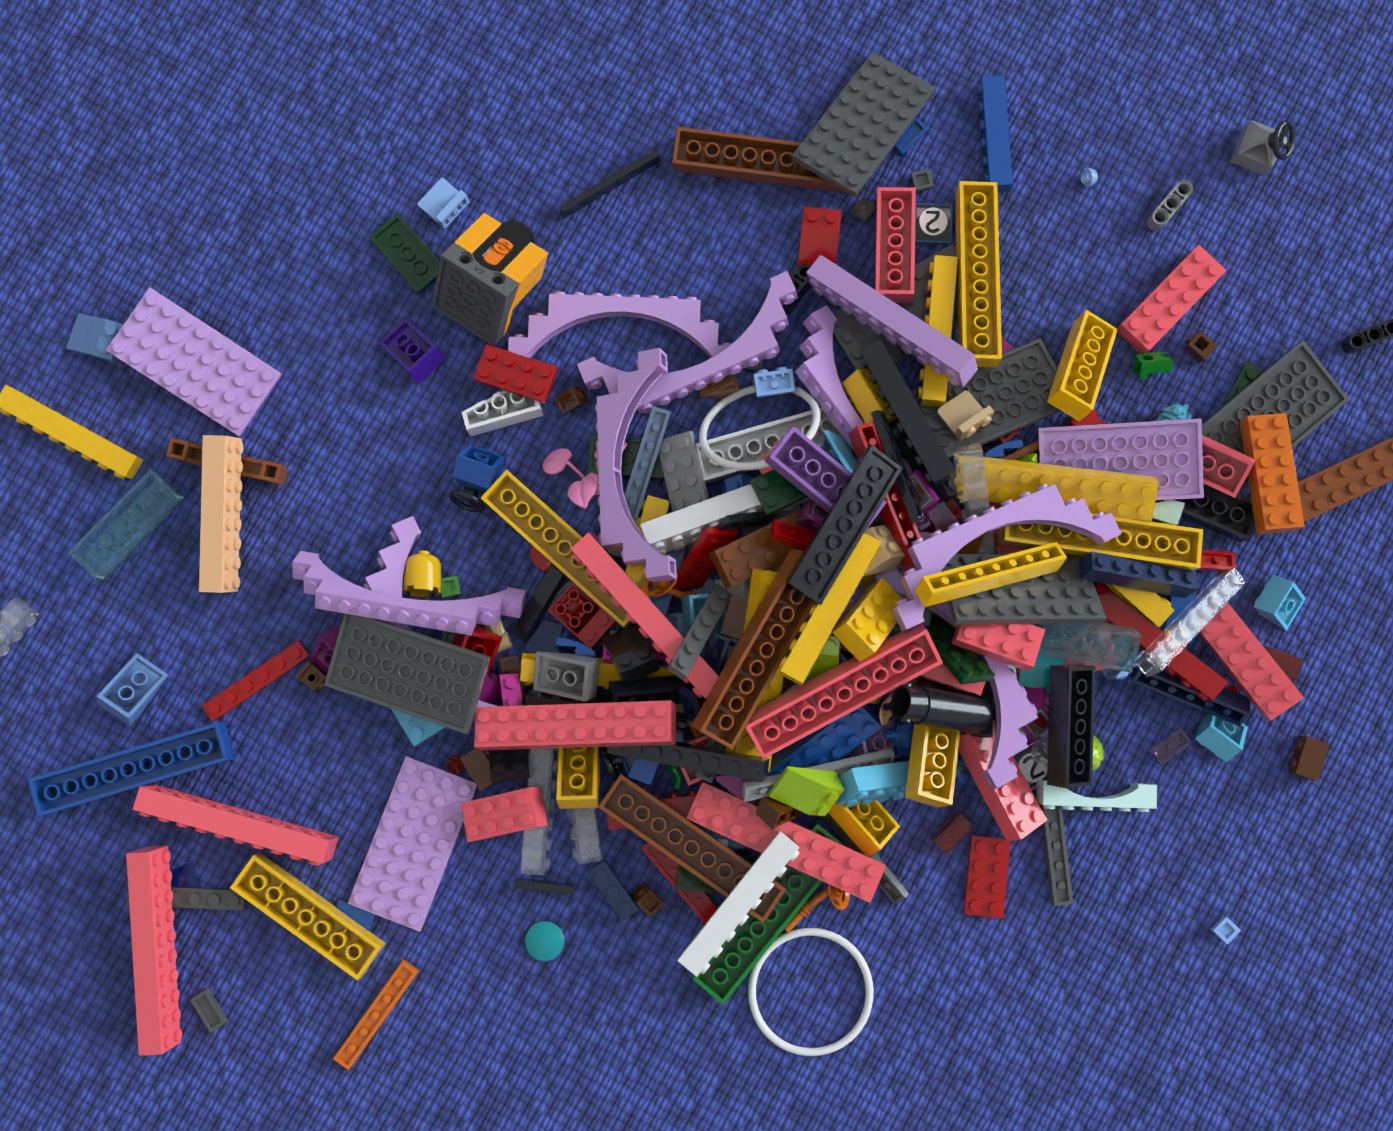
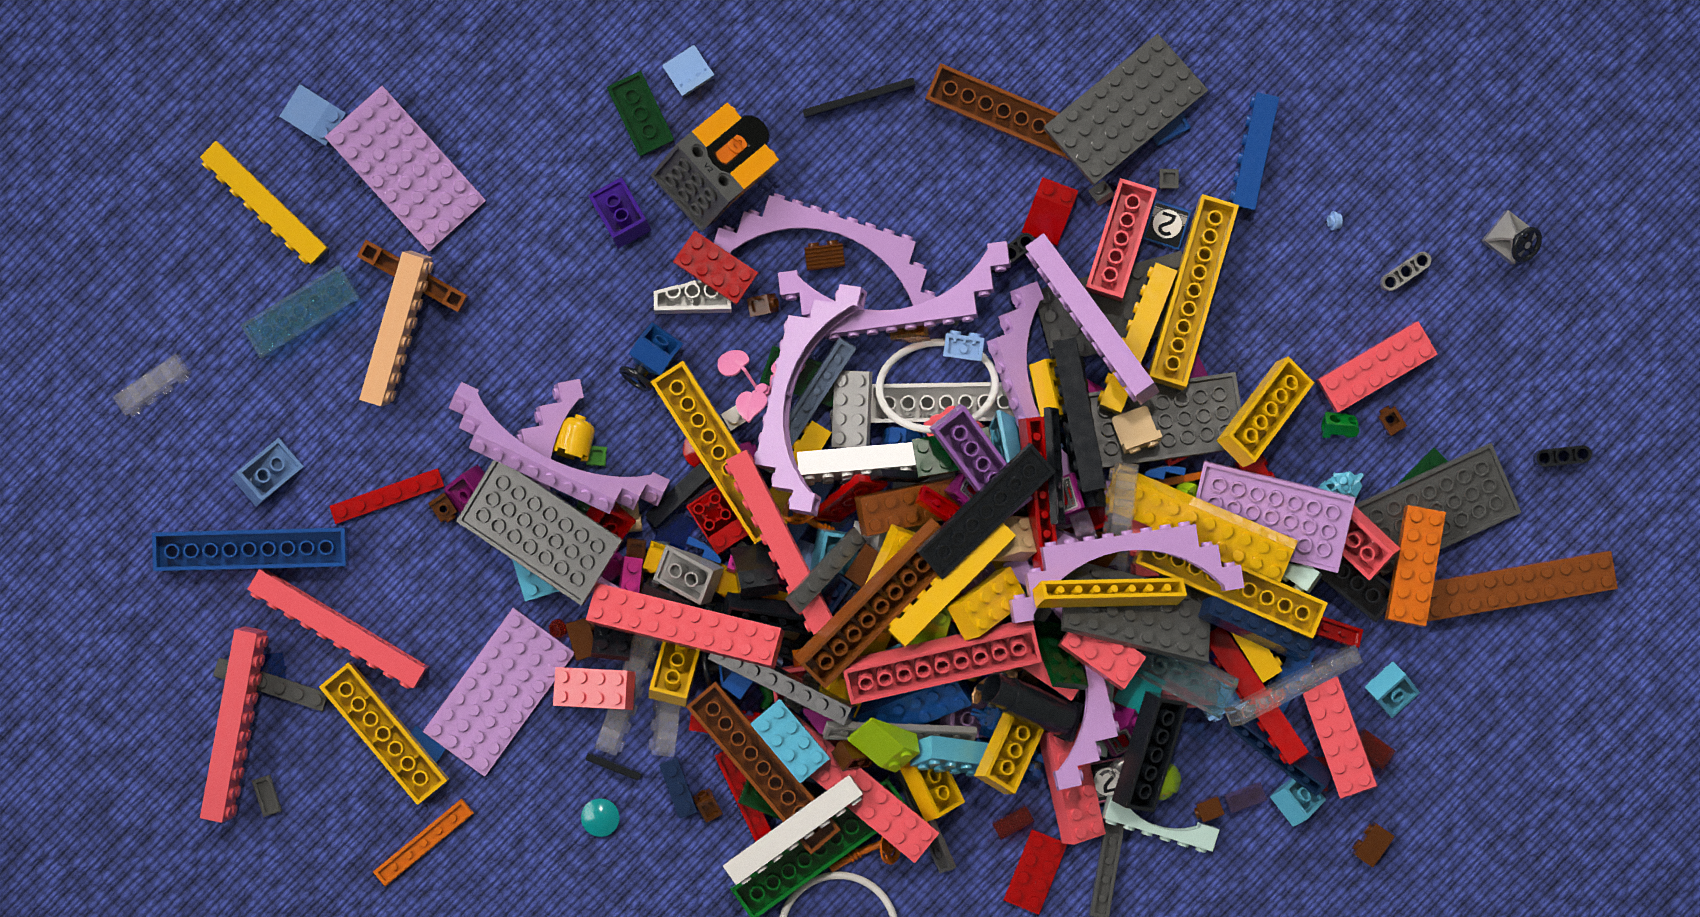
camera: 15 degrees right, 5 degrees up
dark blue plate [677,686,701,723] -> none
none -> white plate [721,405,746,431]
none -> medium azure brick [750,699,831,783]
none -> reddish brown brick [804,240,845,271]
none -> reddish brown brick [1193,795,1225,823]

